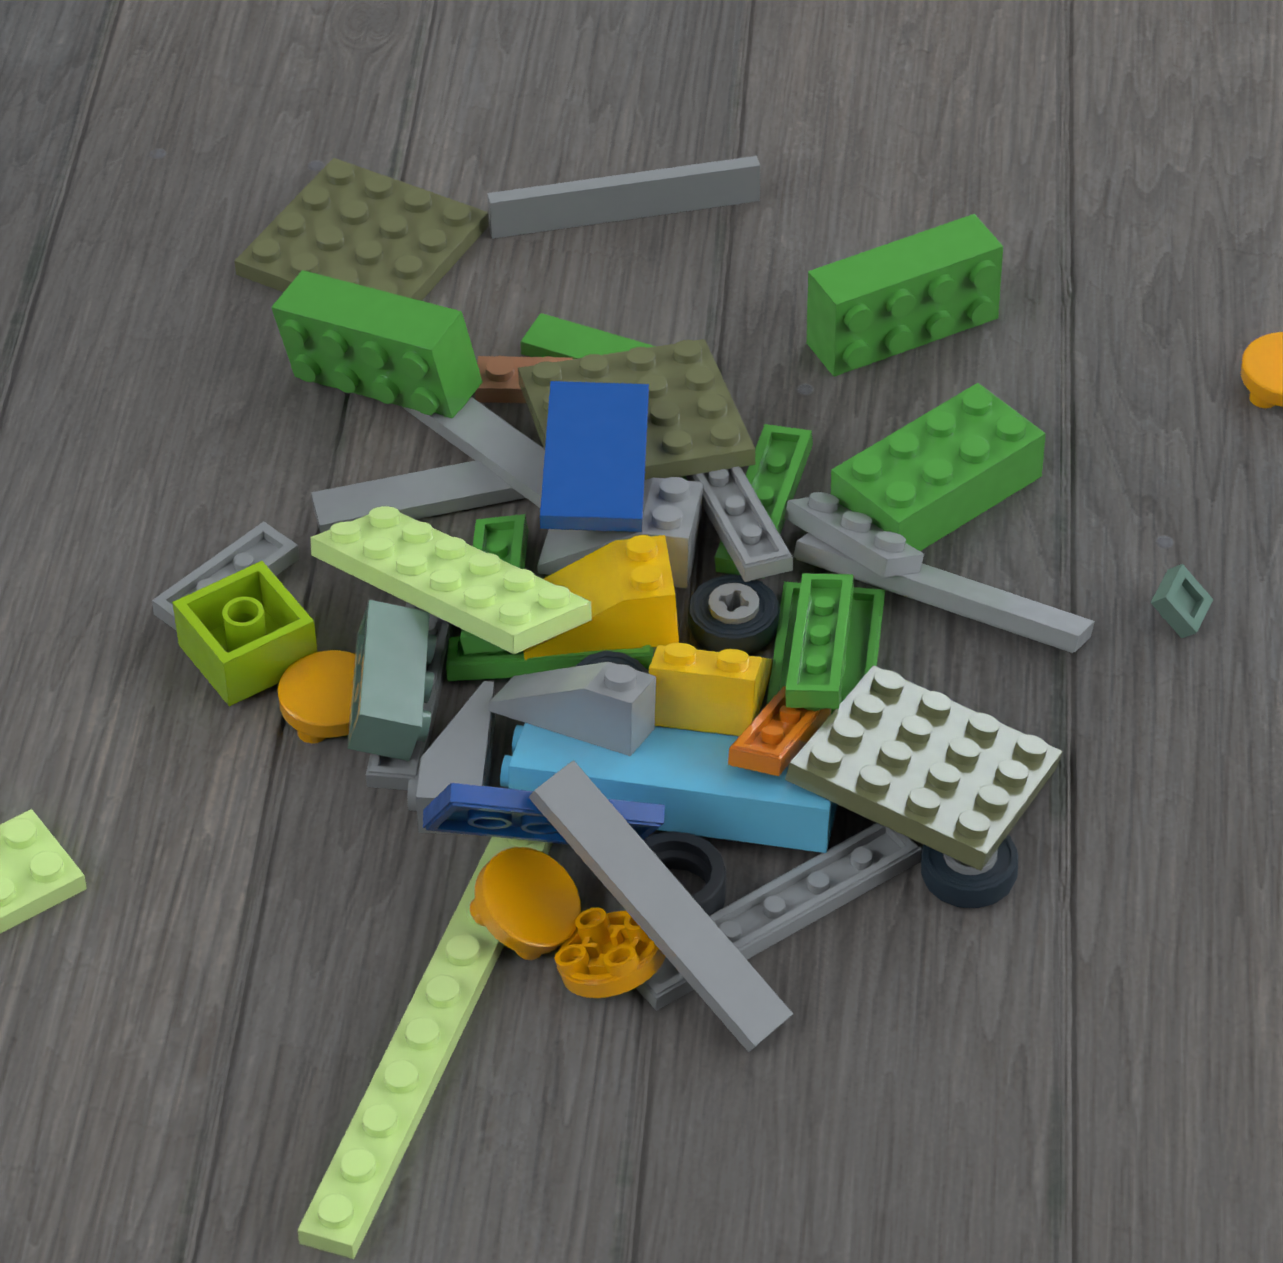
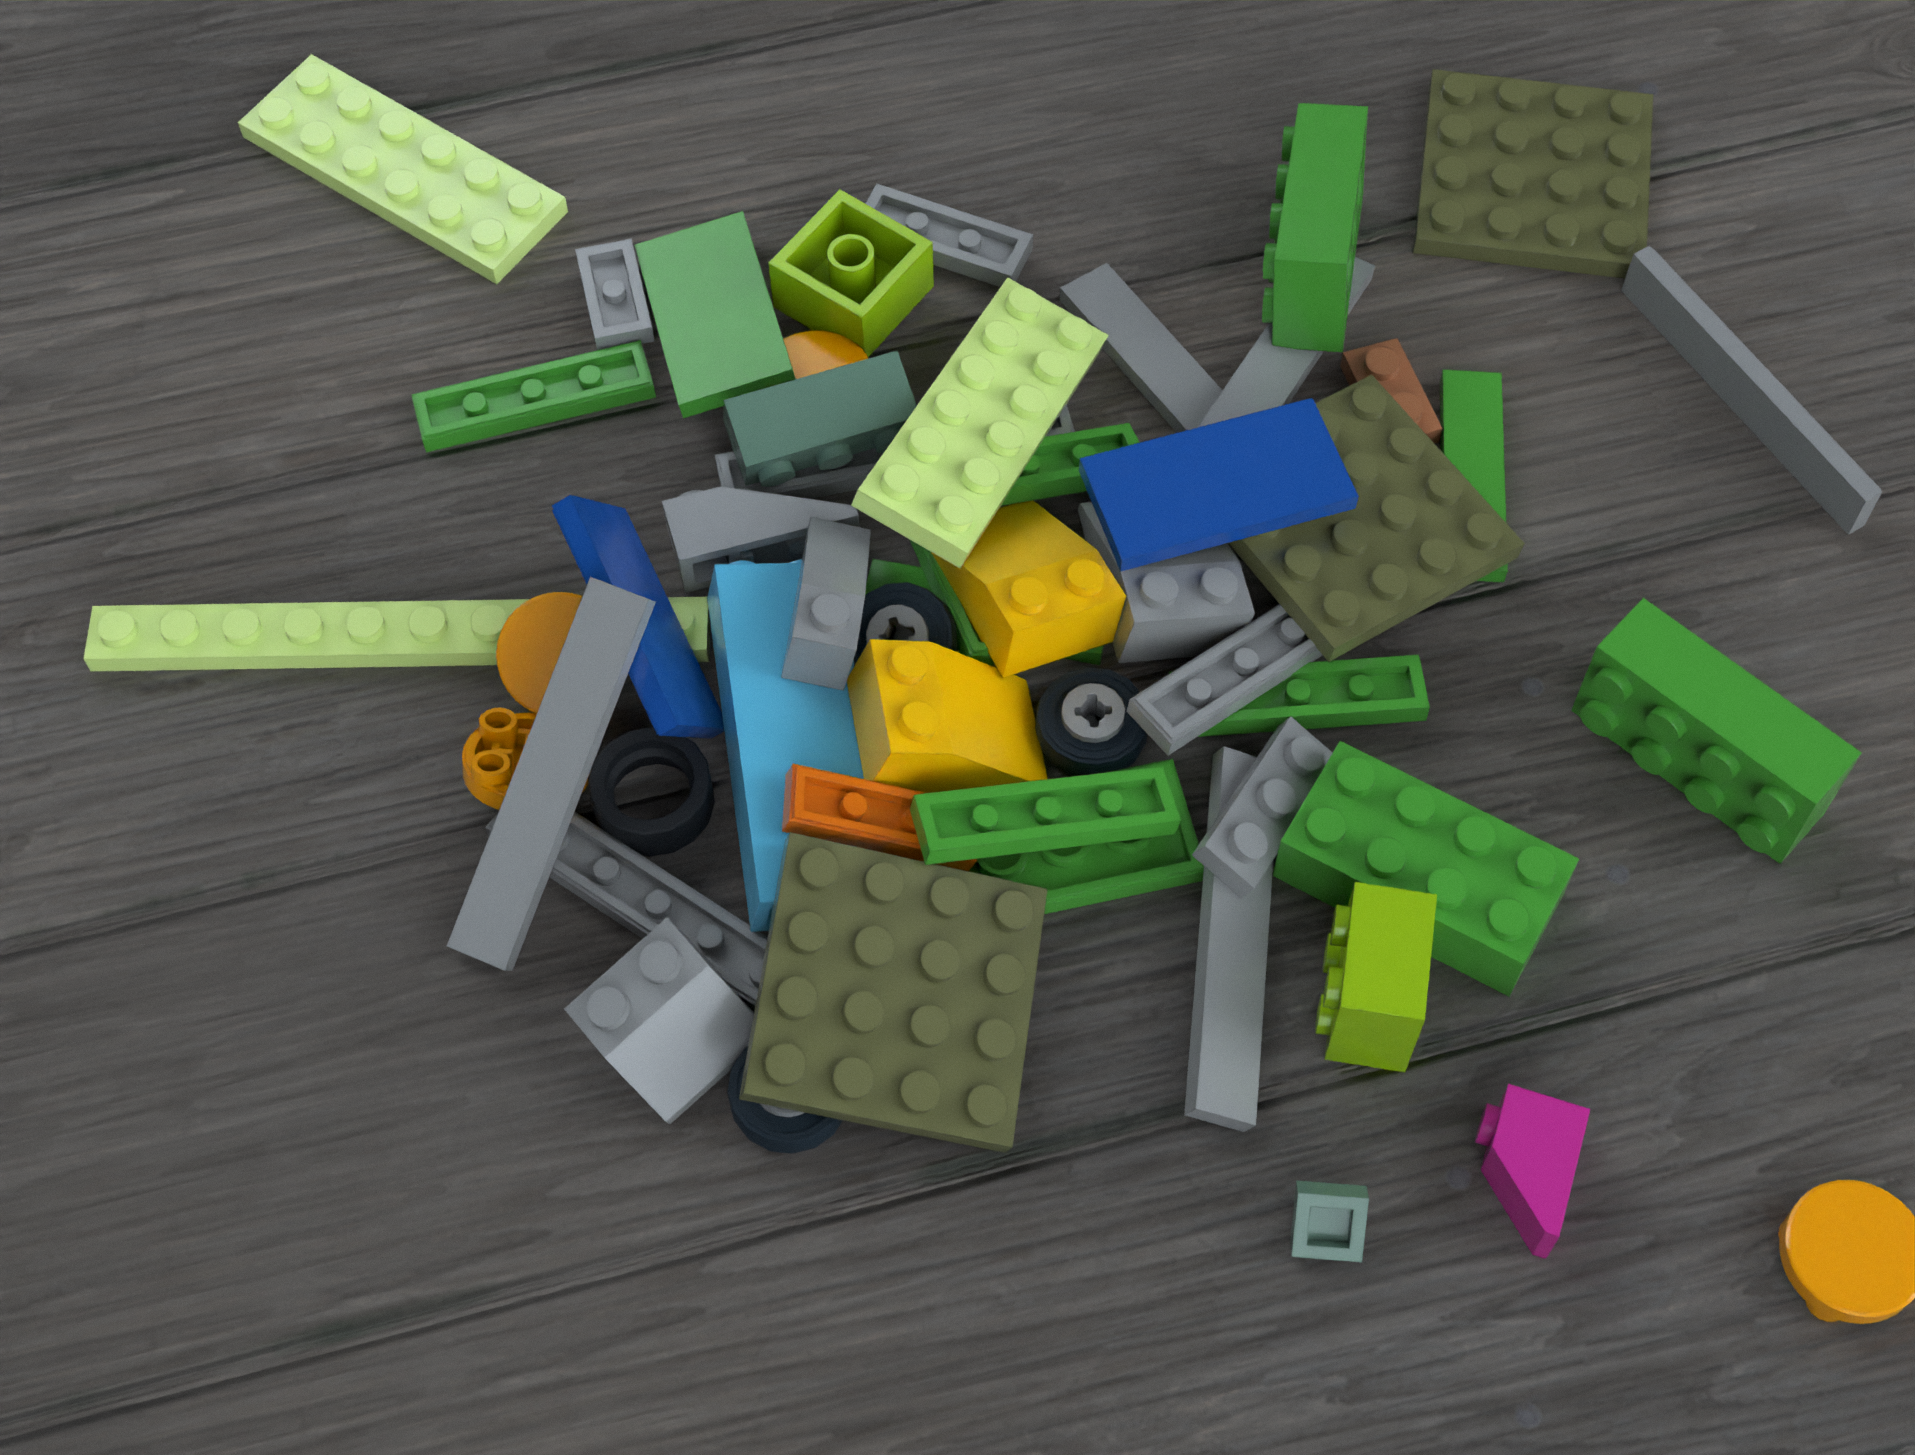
camera: 70 degrees right, 15 degrees up
none -> bright green tile [411,340,656,453]
none -> light grey slope [564,917,754,1125]
none -> light grey plate [575,238,655,350]
none -> bright green tile [635,211,796,419]
none -> lime brick [1315,882,1437,1072]
none -> dark pink slope [1475,1083,1590,1259]

